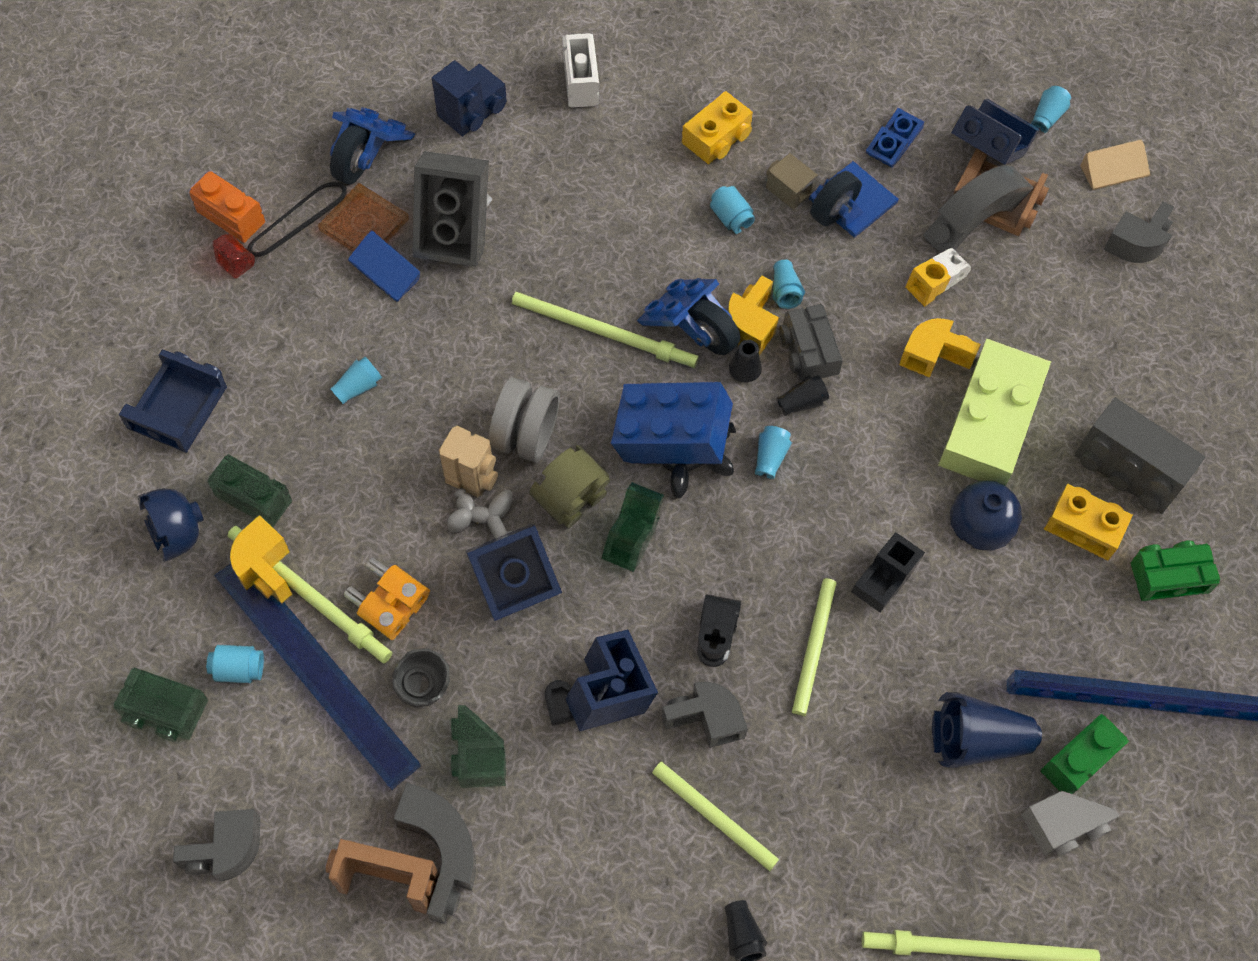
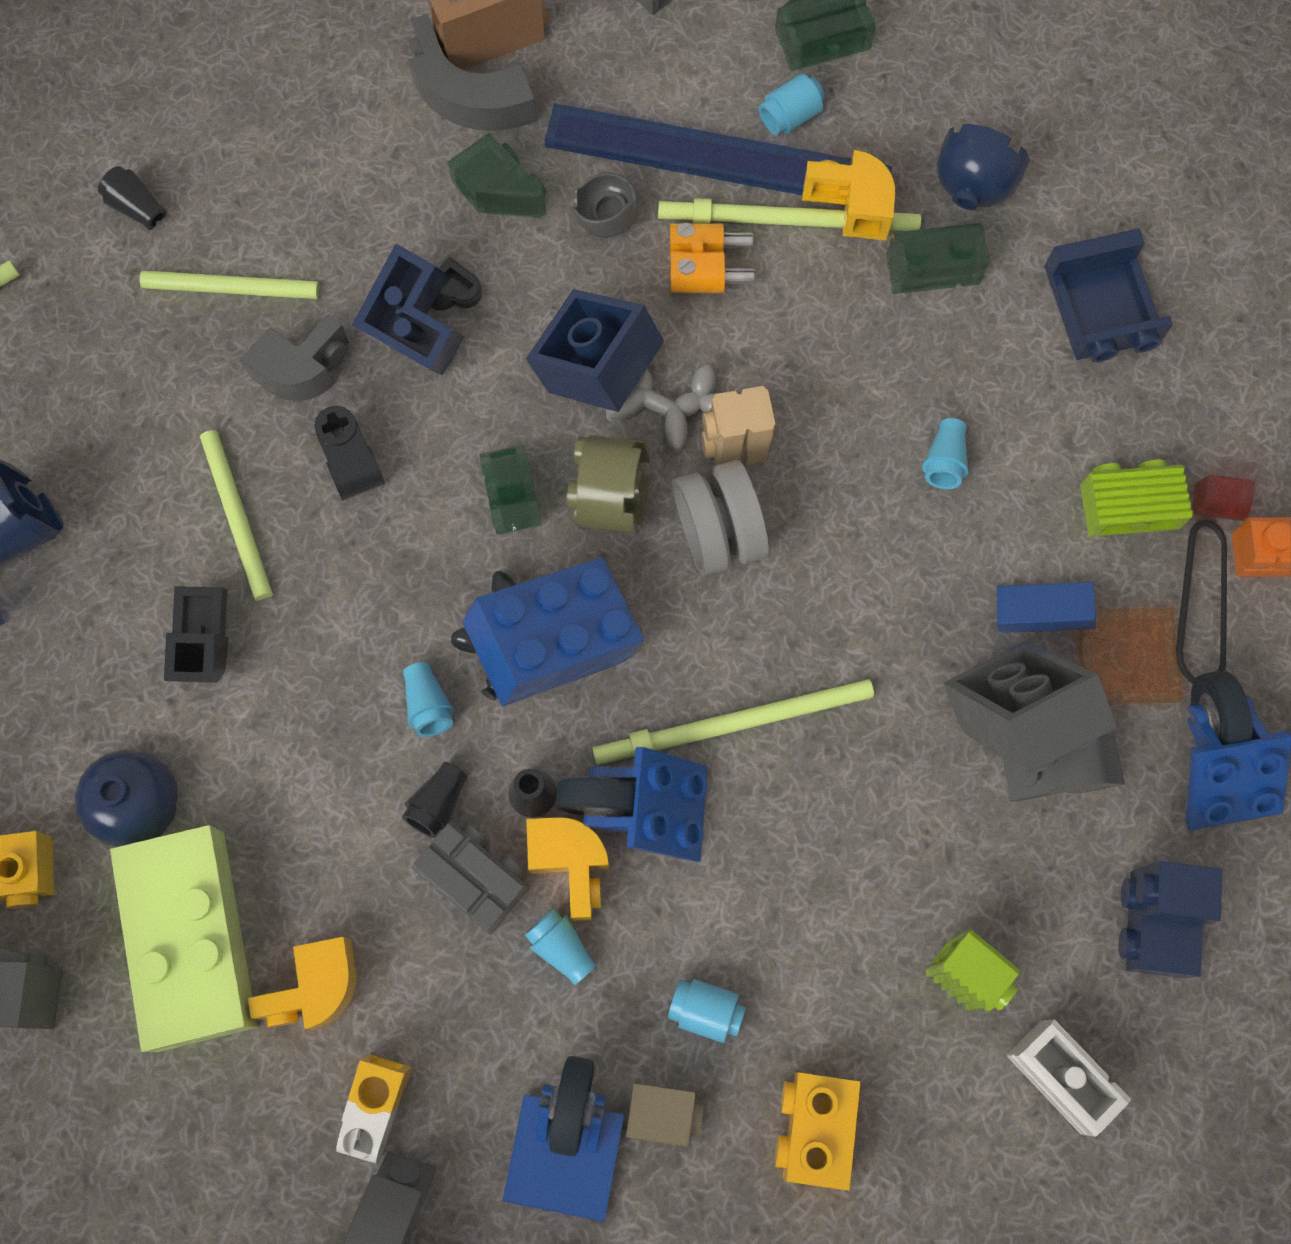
camera: 145 degrees right, 10 degrees up
none -> lime brick [925,929,1021,1012]
none -> lime brick [1080,459,1193,537]

